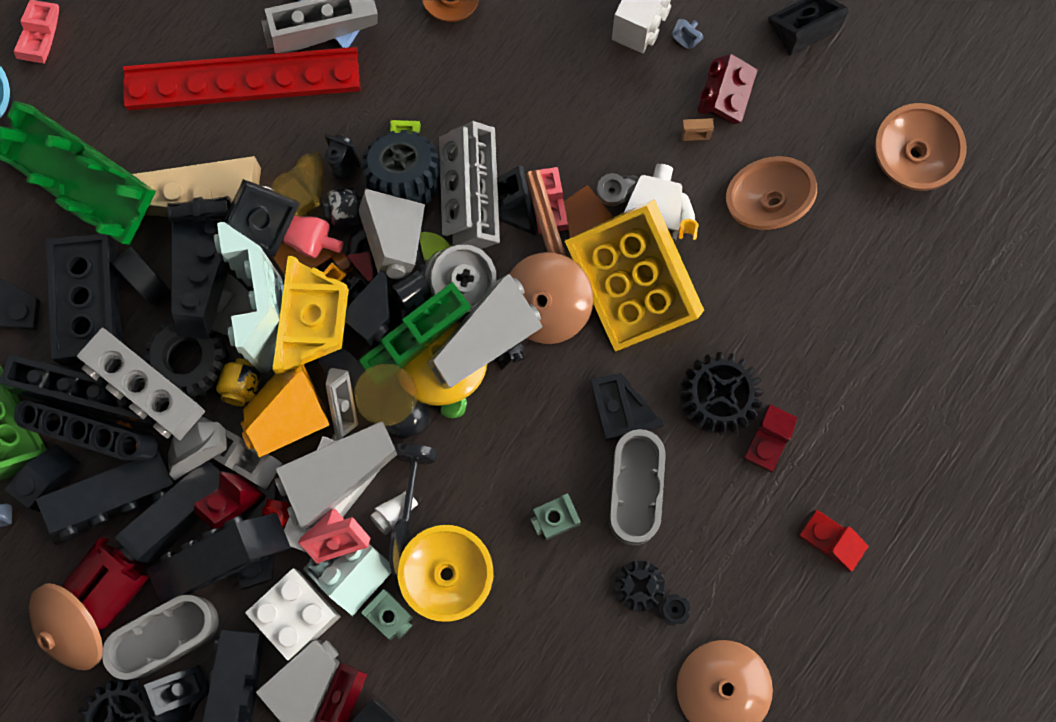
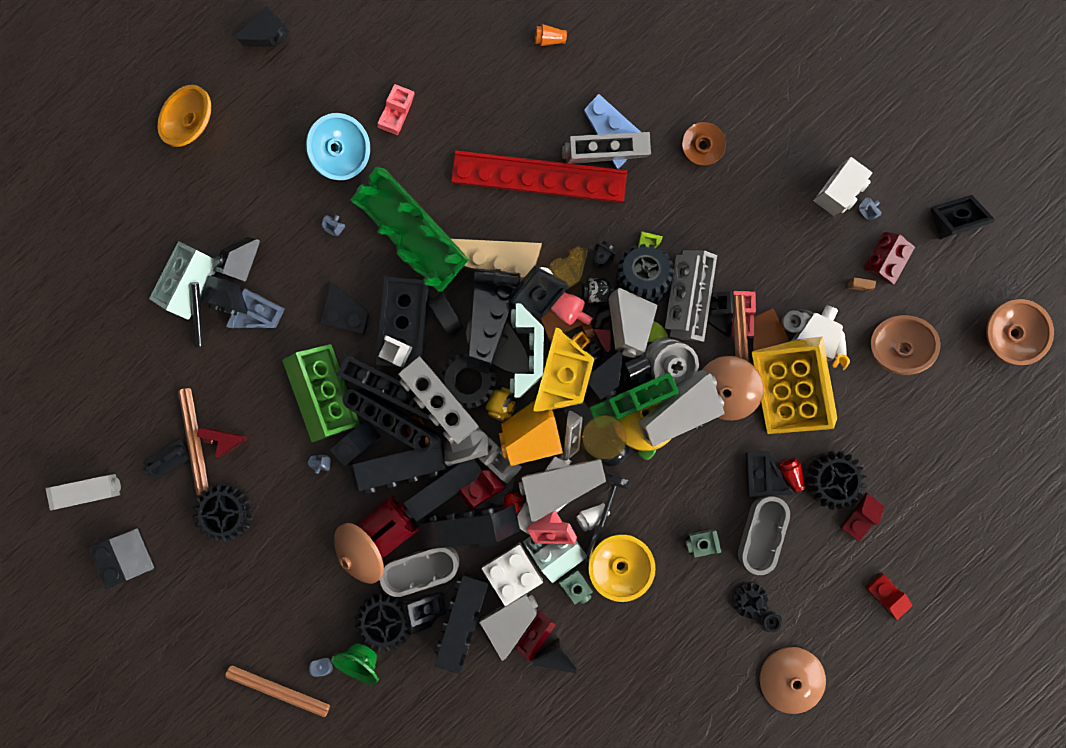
camera: 10 degrees right, 10 degrees up
none -> white panel [379,335,412,368]
none -> red cone [780,458,806,492]

